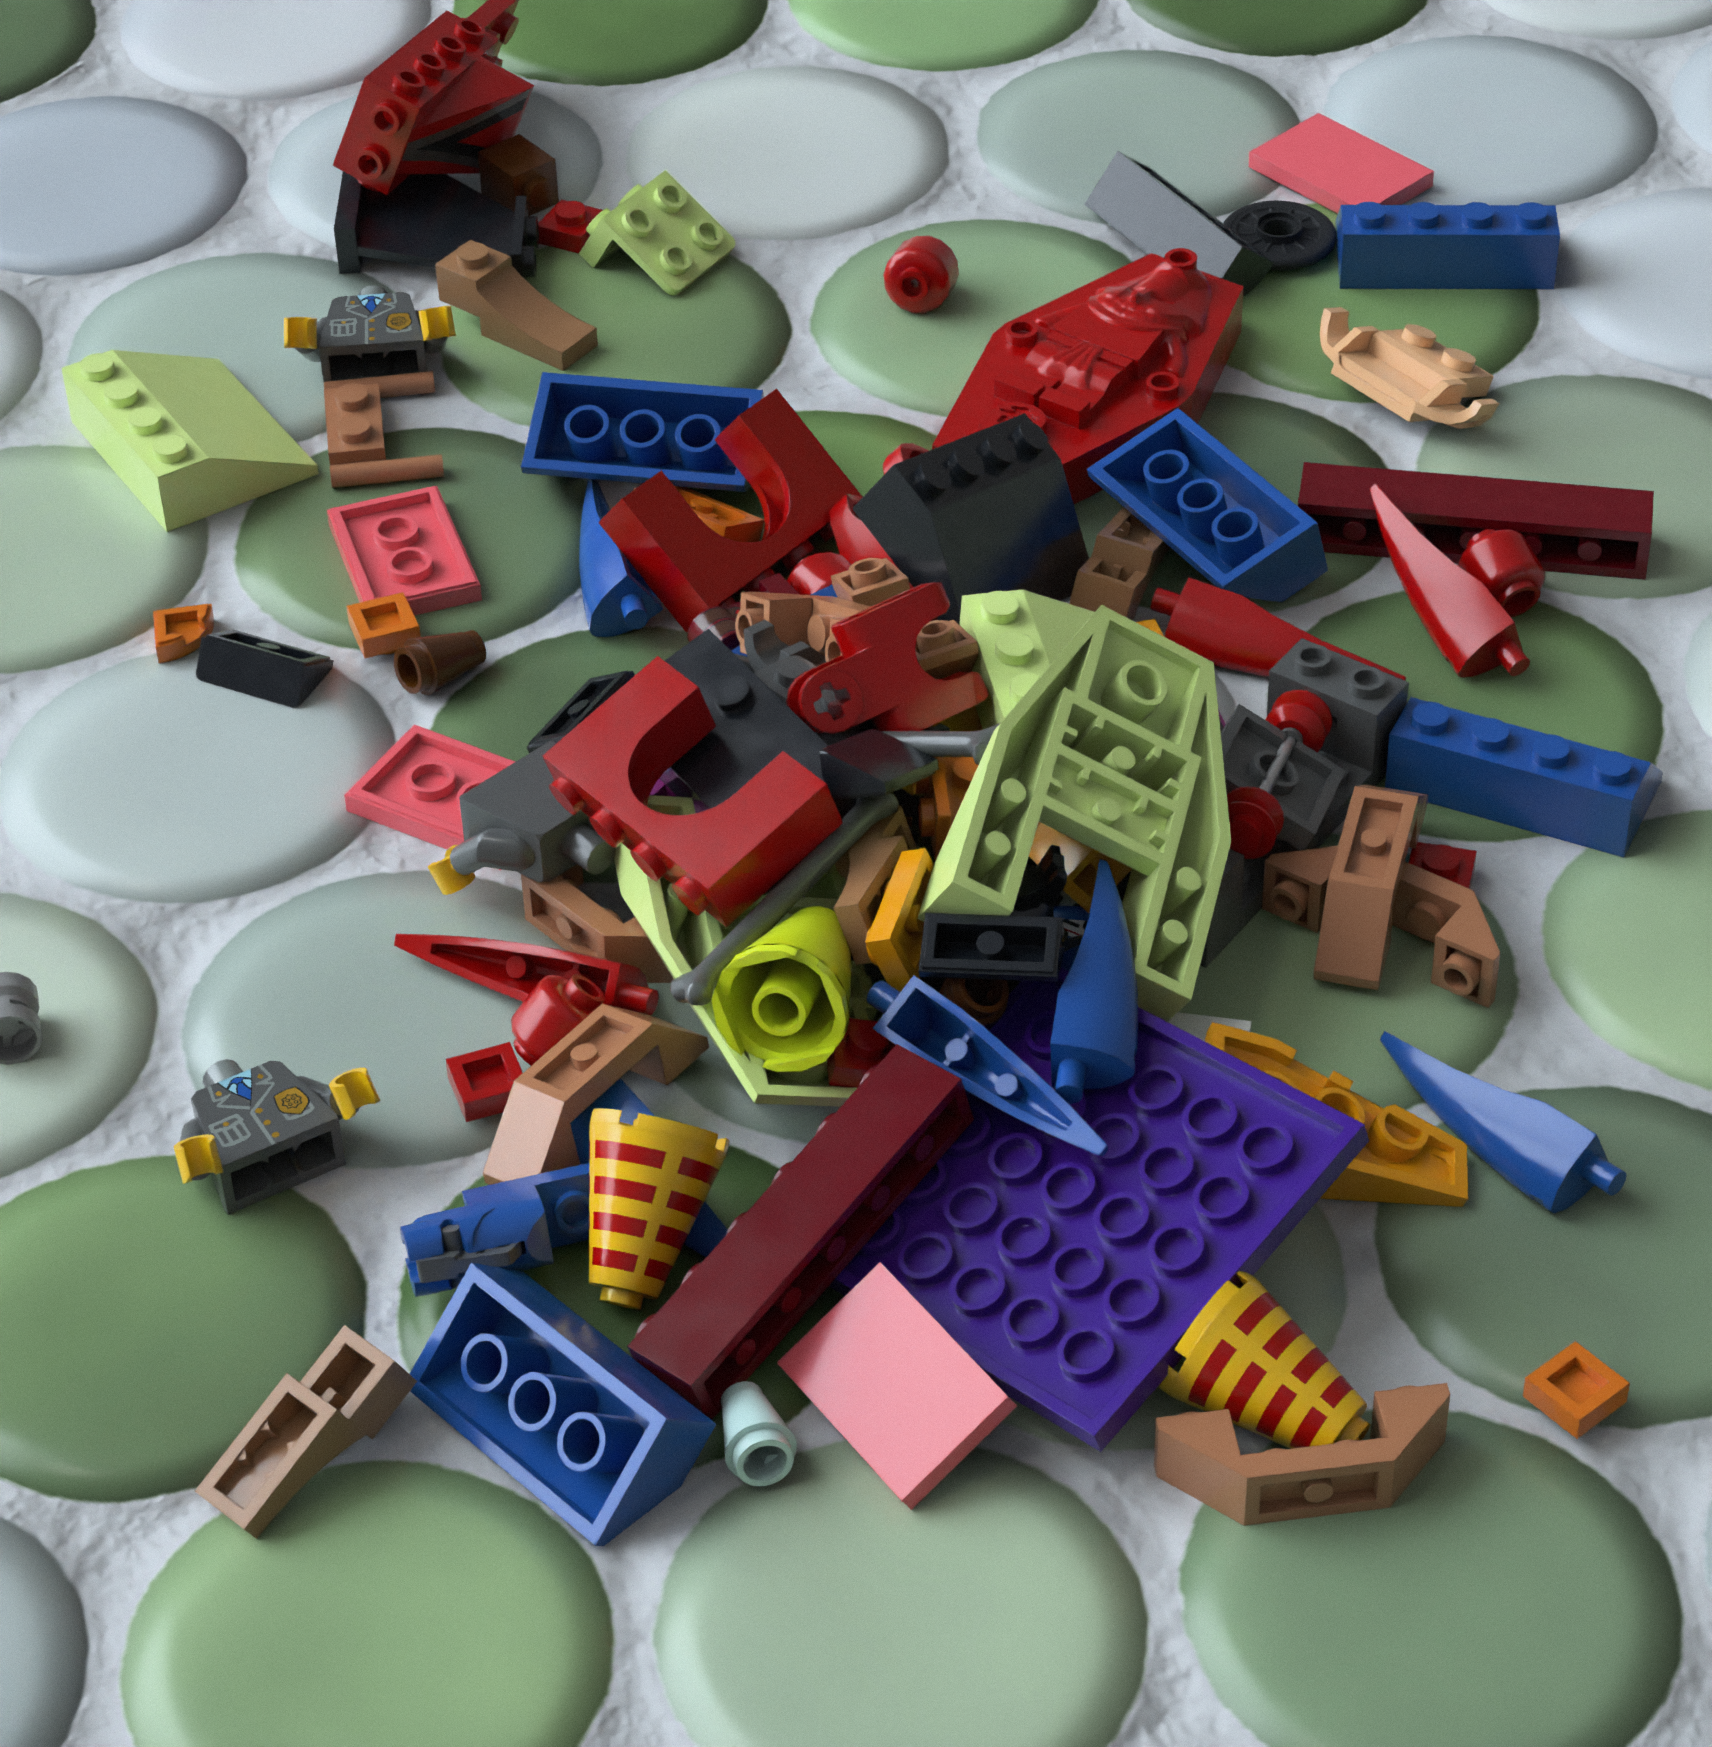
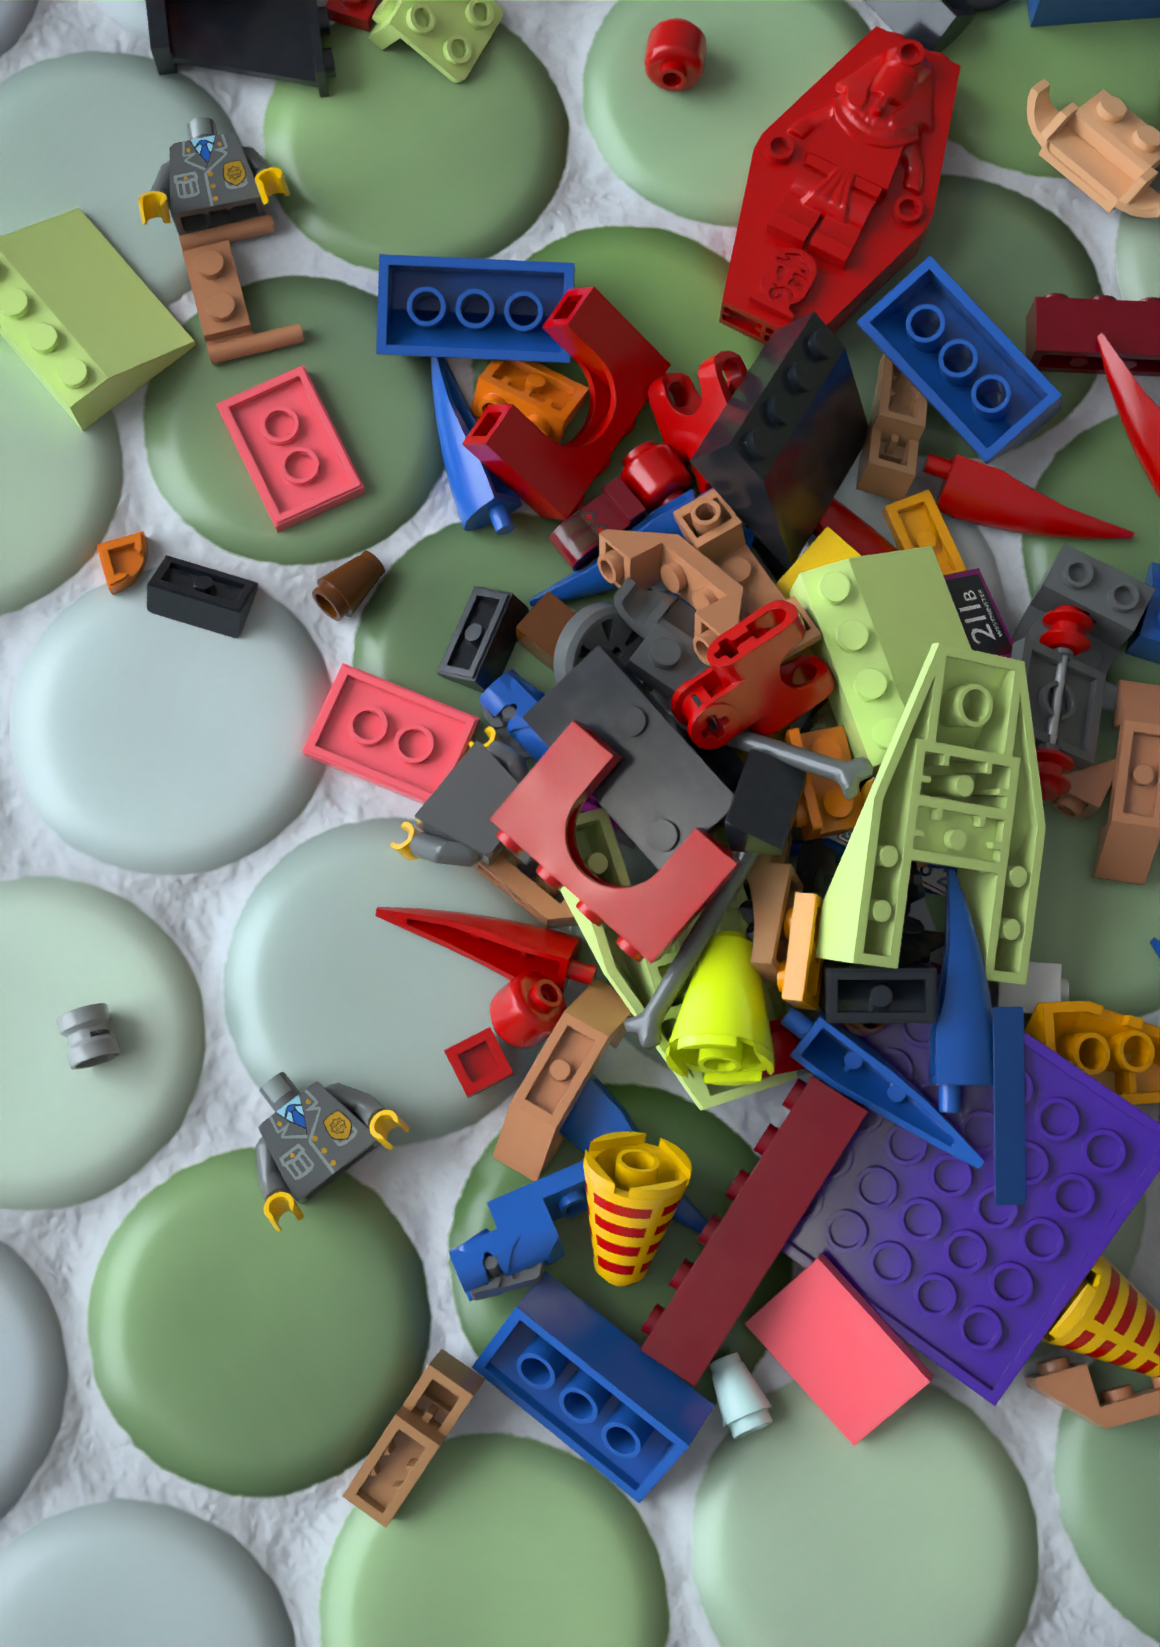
camera: 10 degrees left, 35 degrees up
orange plate [346,592,421,659] -> none
medium nougat slope [435,240,598,371] -> none
none -> blue sticker [993,1007,1026,1206]

